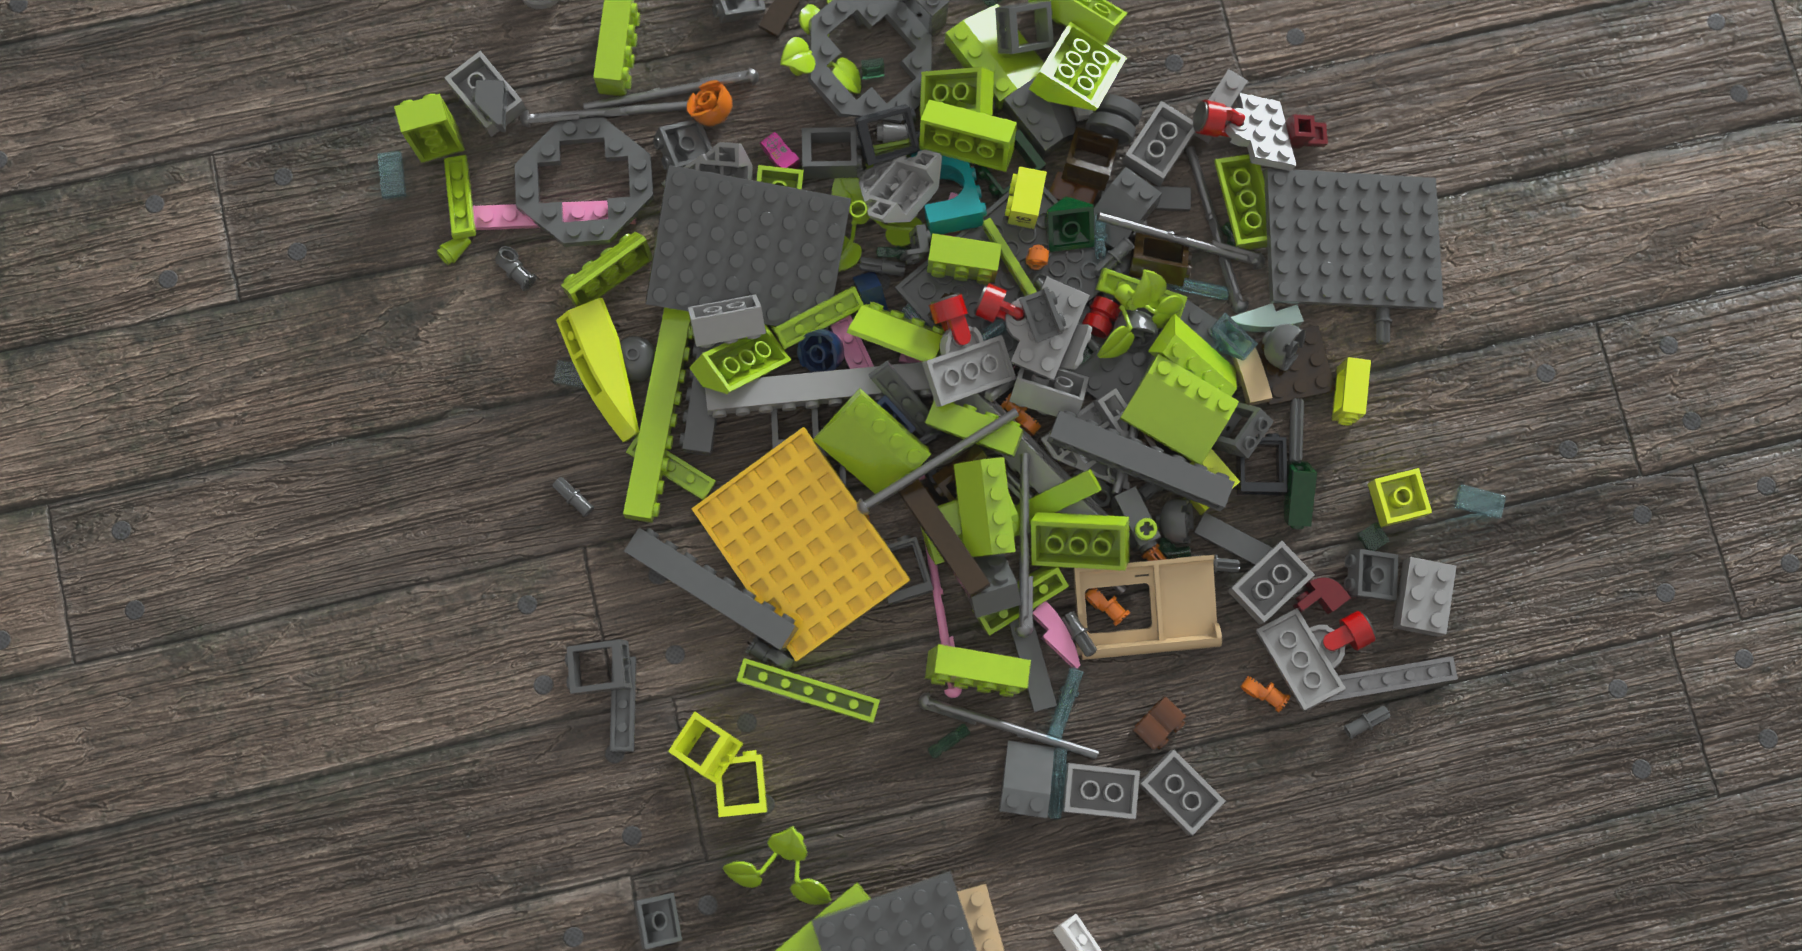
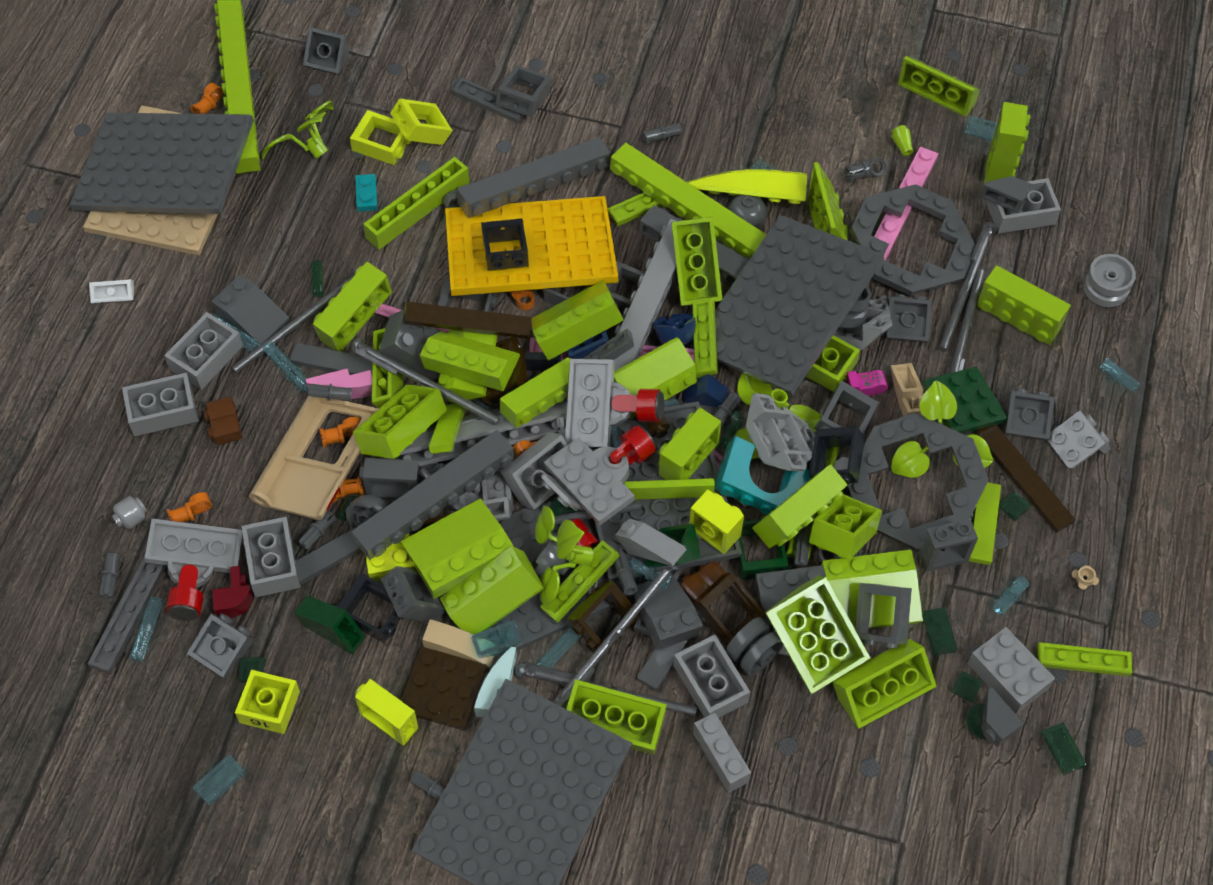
camera: 125 degrees right, 20 degrees down
lime tile [444,155,476,239] -> none
orange cylinder [687,80,732,126] -> none
light grey brick [688,294,766,348] -> none
flat silver bar [857,408,1019,515] -> none
clear green tile [861,58,884,79] -> none
dark grey bracket [900,224,931,265] -> none
dark grey bracket [1019,287,1066,343] -> none
orange connector [1026,245,1049,271] -> none
lime bush [1135,518,1157,541] -> none
plate [1193,93,1296,171] -> none
dark grey cylinder [1262,324,1306,371] -> none
dark red brick [1285,114,1328,149] -> none
dark grey axle [1289,398,1304,464] -> none
light grey brick [1393,557,1456,637] -> none
none -> light grey head [111,496,147,529]
none -> clear light blue axle [130,597,162,662]
none -> teal plate [355,174,378,212]
none -> black window [481,218,529,271]
none -> light grey slope [615,519,687,566]
none -> tan slope [891,363,923,417]
none -> lime slope [898,56,980,117]
none -> dark green plate [921,366,1007,434]

